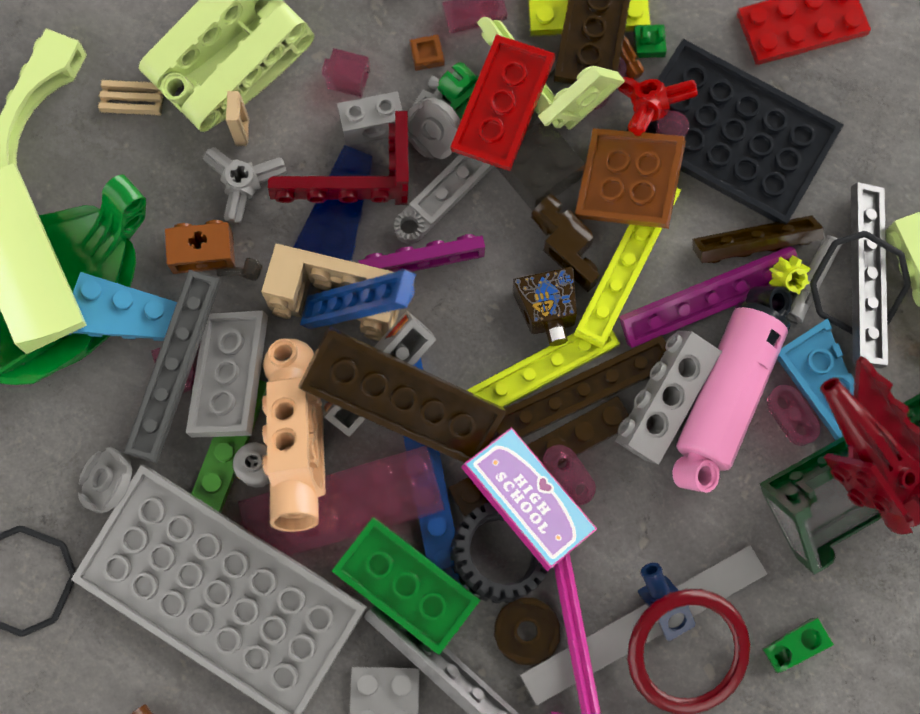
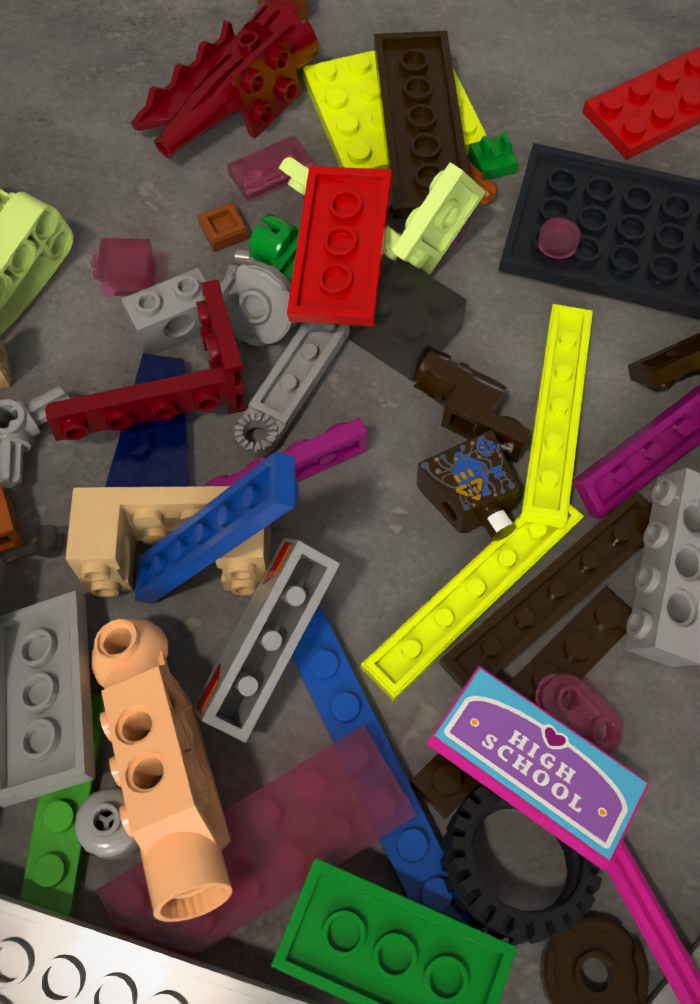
camera: 15 degrees left, 10 degrees down
dark brown plate [299,326,507,463] -> none
dark orange plate [575,128,686,229] -> none
red bush [618,76,698,136] -> none

